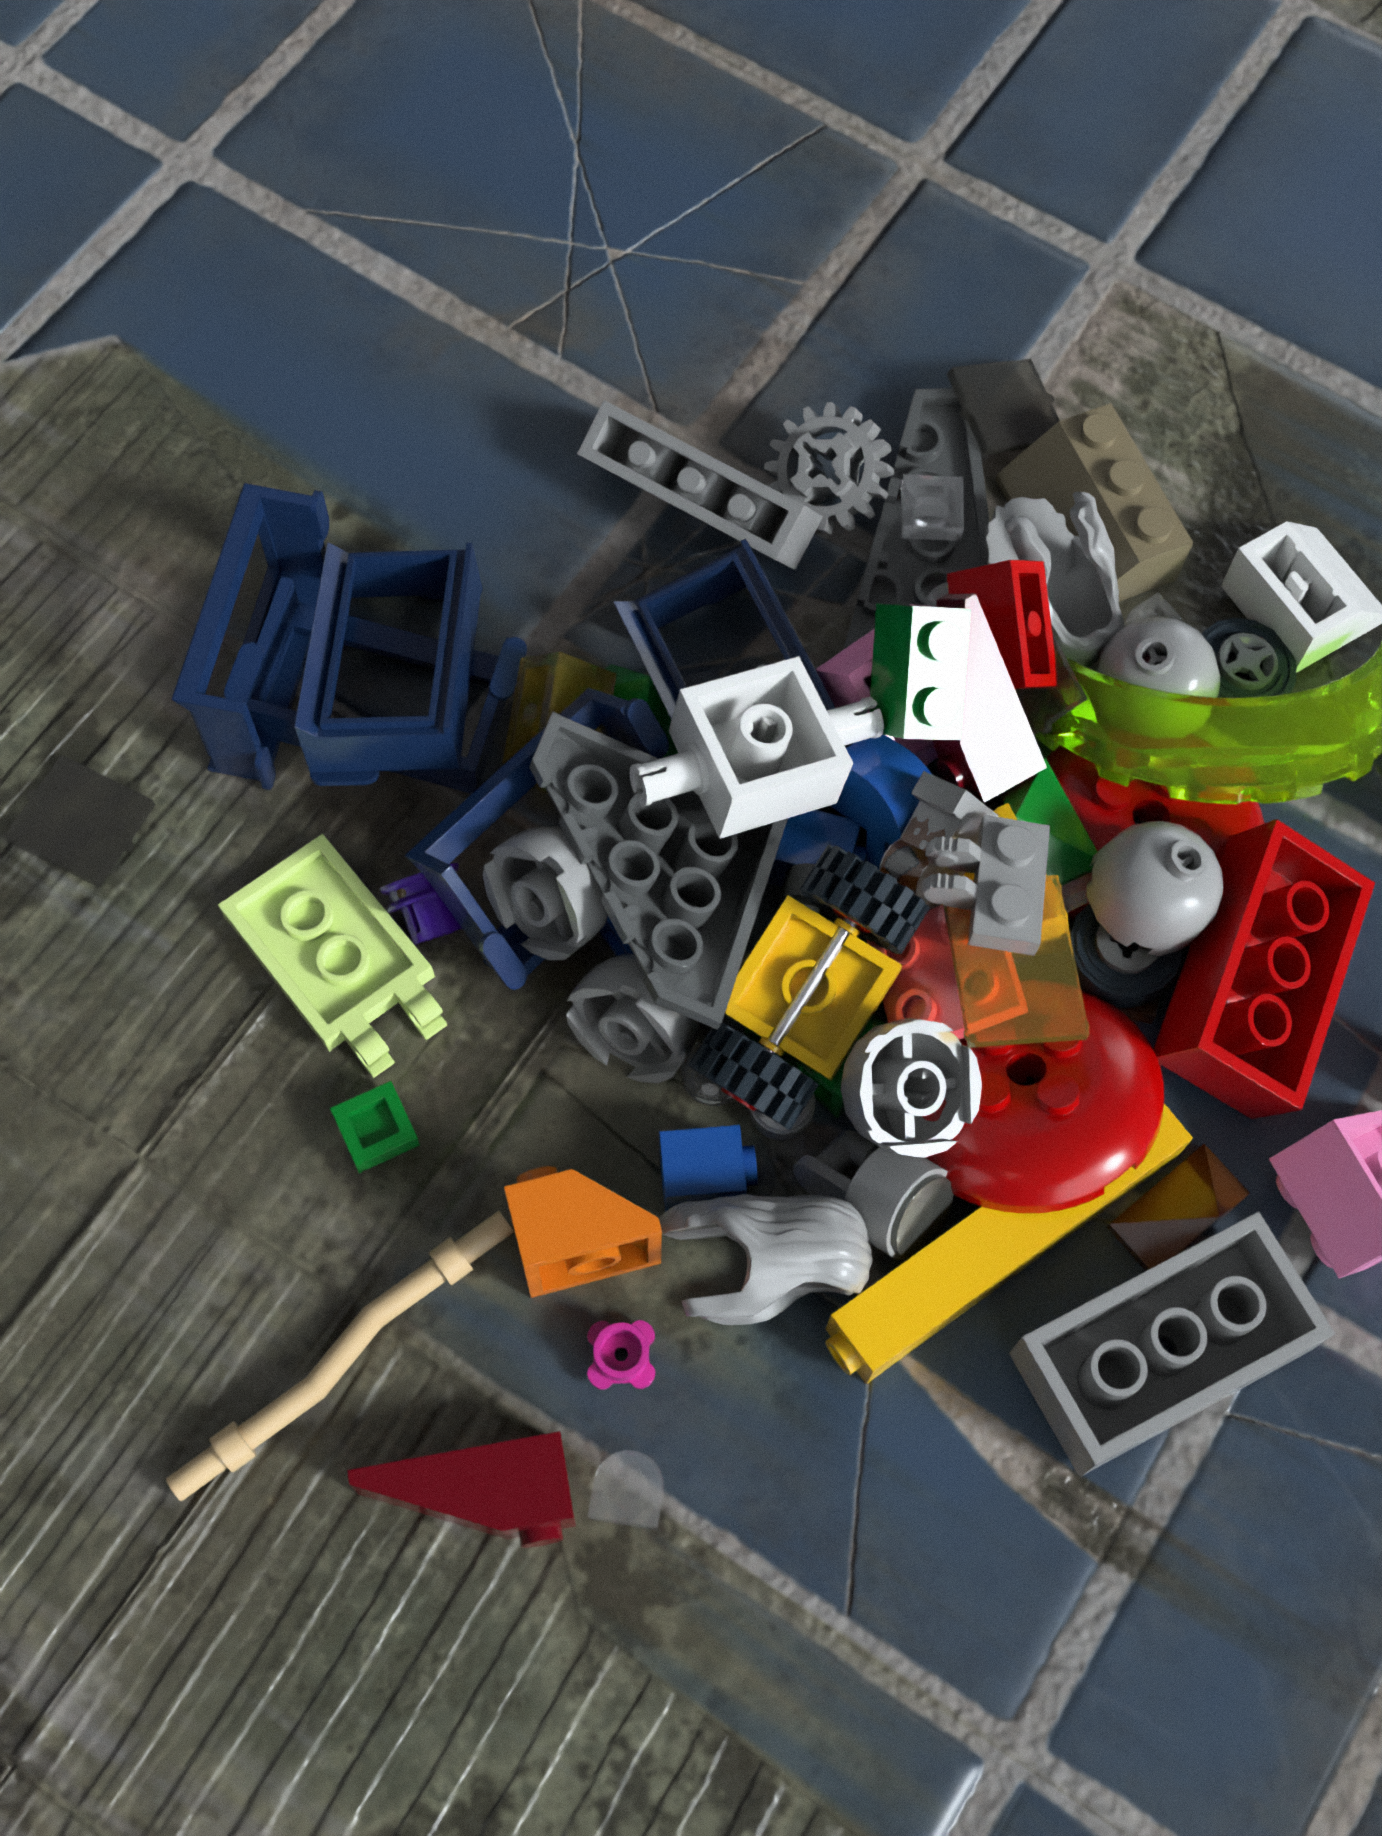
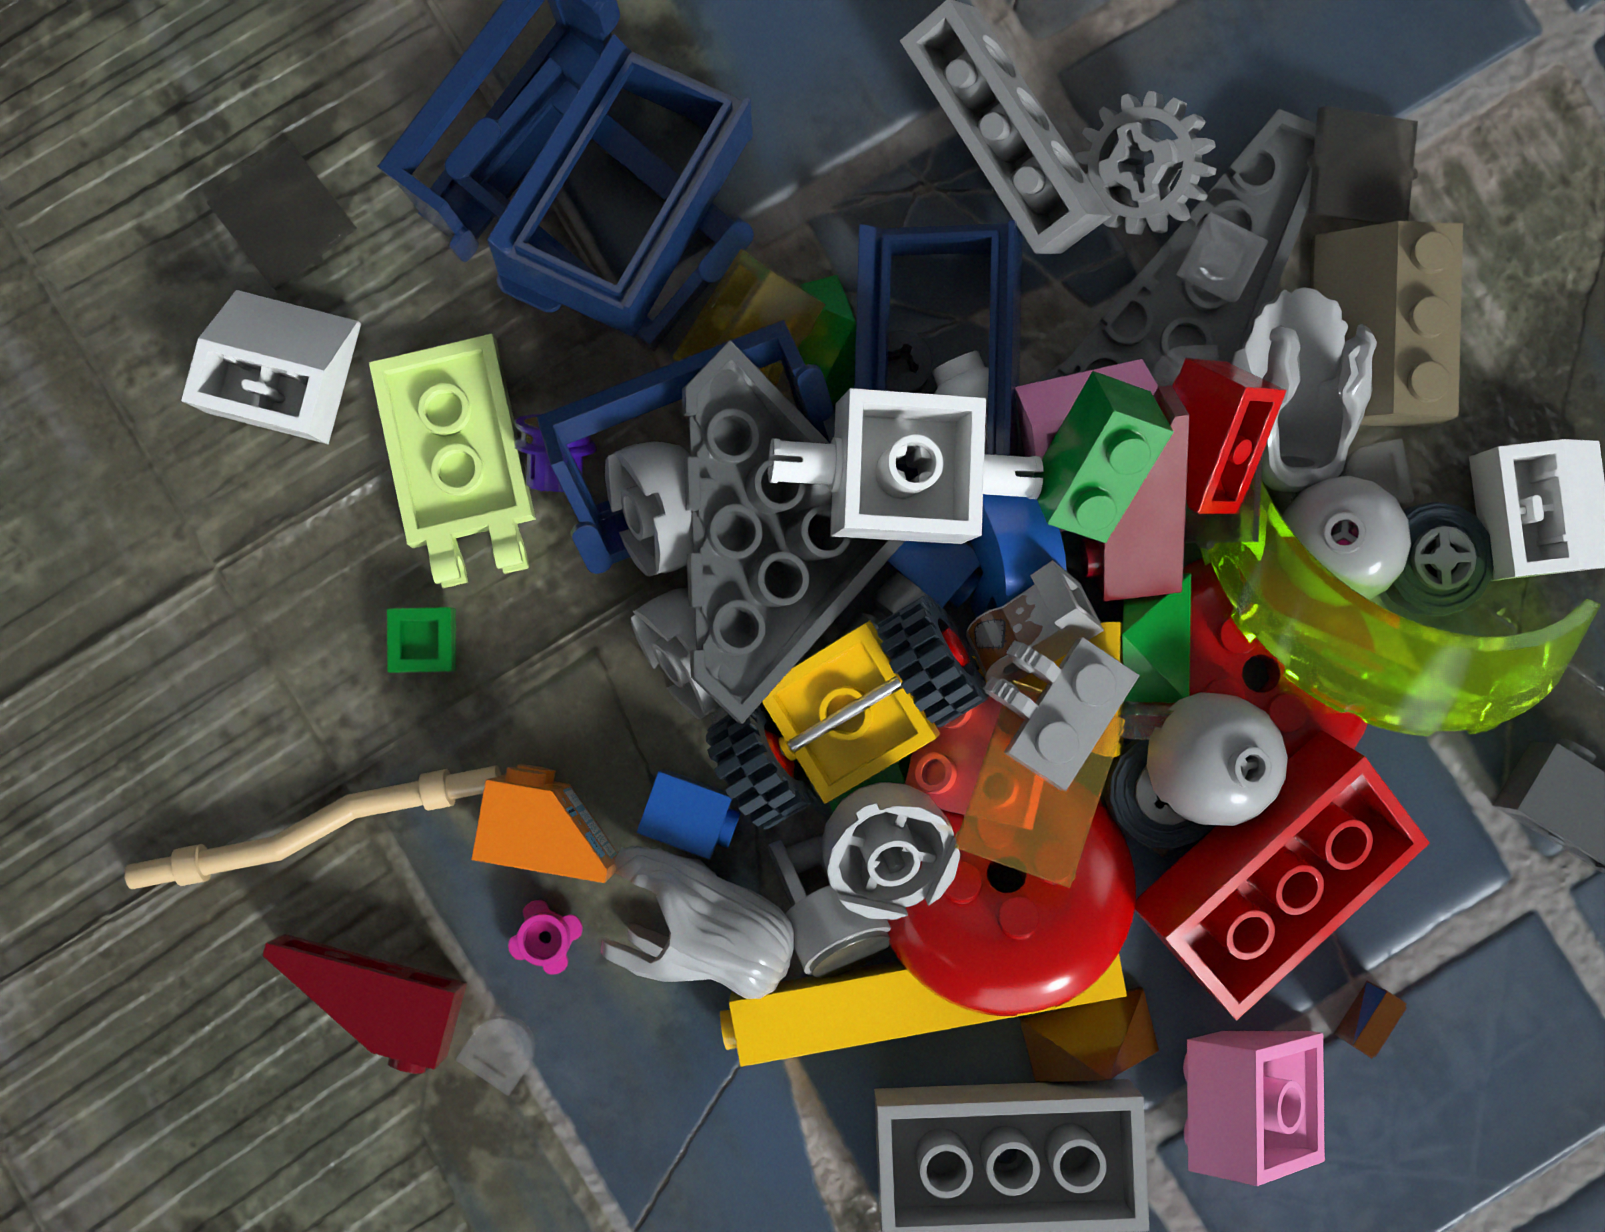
camera: 30 degrees right, 20 degrees up
none -> white slope [181,290,361,444]

